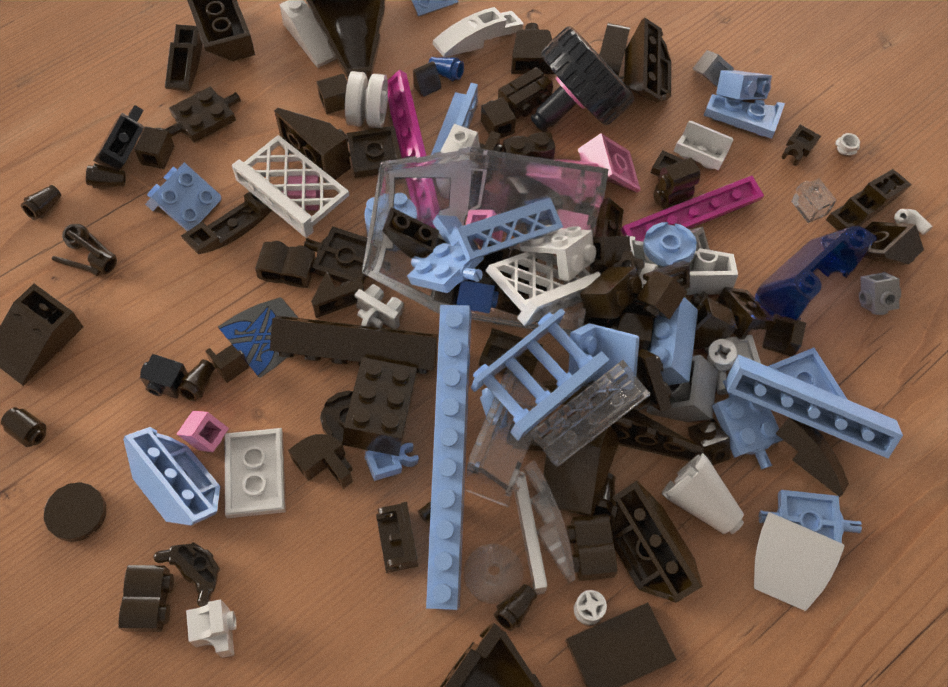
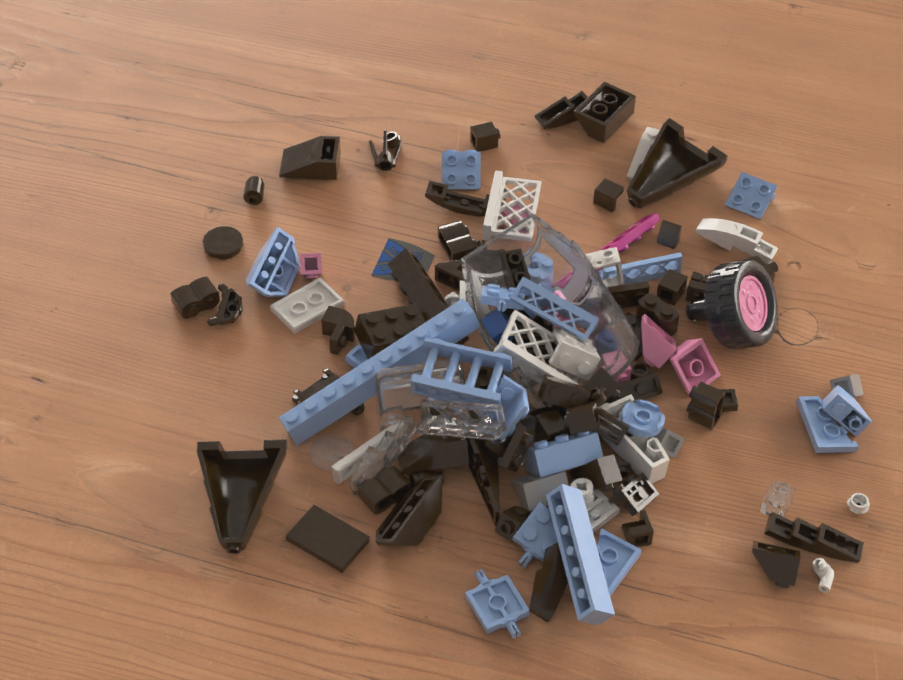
camera: 60 degrees right, 15 degrees down
dark brown cone [21,185,61,220] -> none
dark brown cone [86,163,126,188] -> none
black hinge [93,105,144,170] -> none
black brick [140,354,188,399] -> none
dark brown plate [164,86,241,142] -> none
dark brown cone [177,359,215,401] -> none
white brick [186,599,237,658] -> none
dark brown panel [205,344,249,383] -> none
dark brown slope [274,108,351,180] -> none
white wheel [345,71,388,128] -> none
dark brown plate [346,126,403,178] -> none
blue cone [428,57,464,81] -> none
dark brown cone [494,584,537,631] -> none
white wheel [574,590,607,626] -> none
dark brown beam [599,23,630,76] -> none
dark pink plate [621,175,764,242] -> none
dark brown wedge [624,18,671,102] -> none
white cone [662,453,744,534] -> none
white bracket [674,121,733,171] -> none
white sticker [754,512,845,611] -> none
clear blue windscreen [755,226,877,321] -> none
dark brown plate [782,124,821,166] -> none
light grey brick [859,272,901,315] -> none

